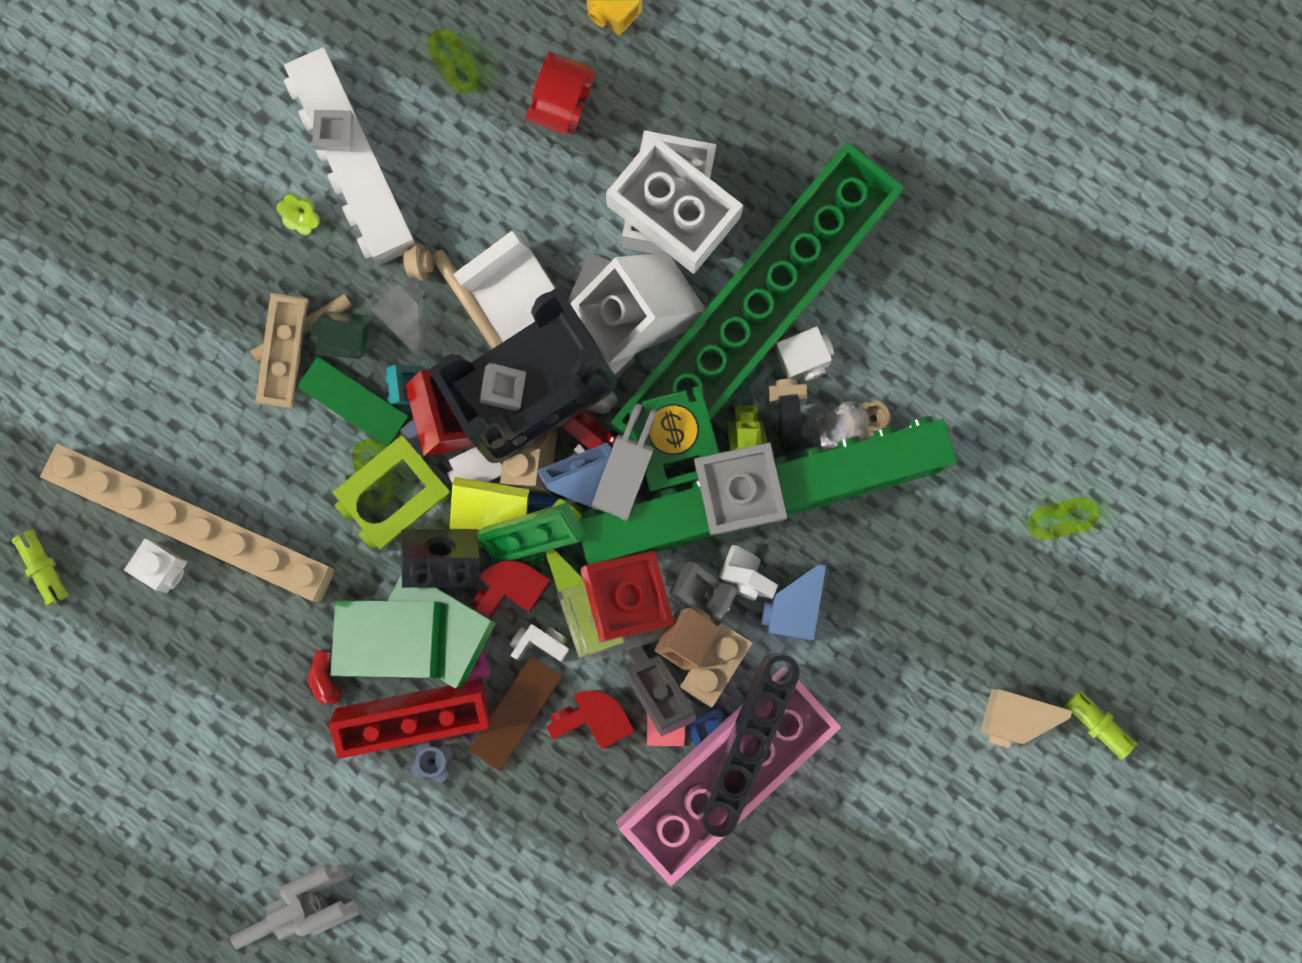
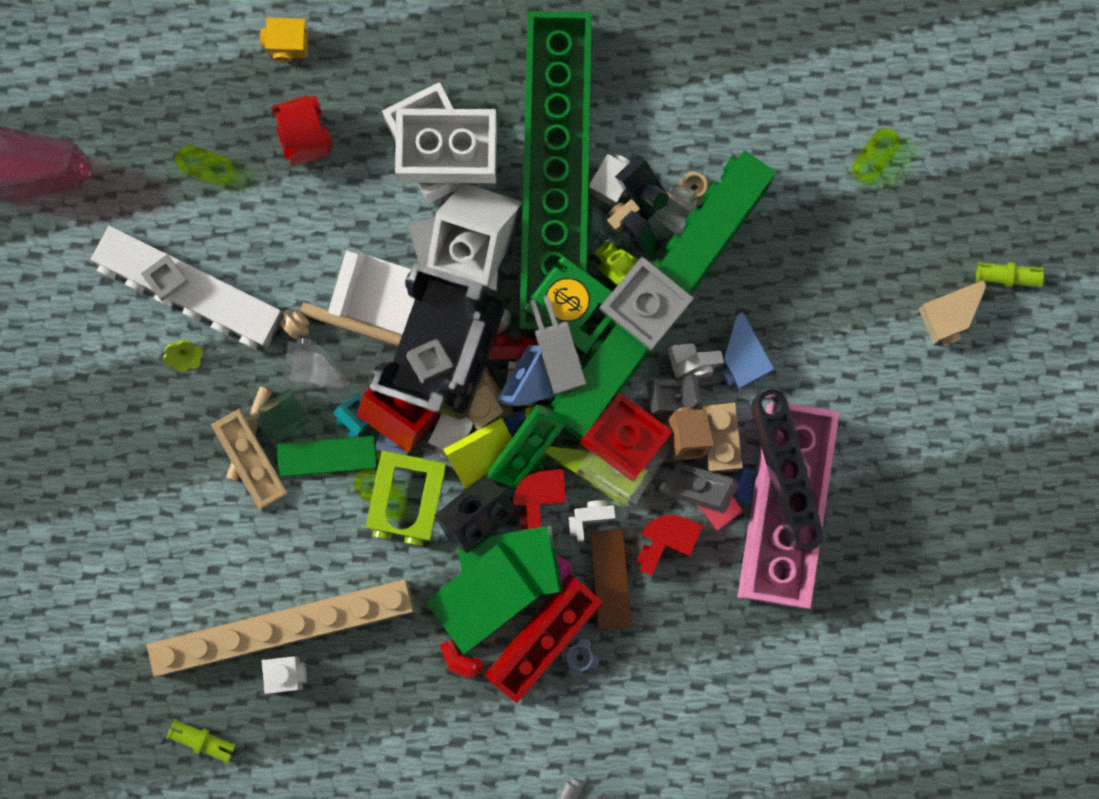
camera: 30 degrees left, 0 degrees up
none -> black tile [615,155,670,221]

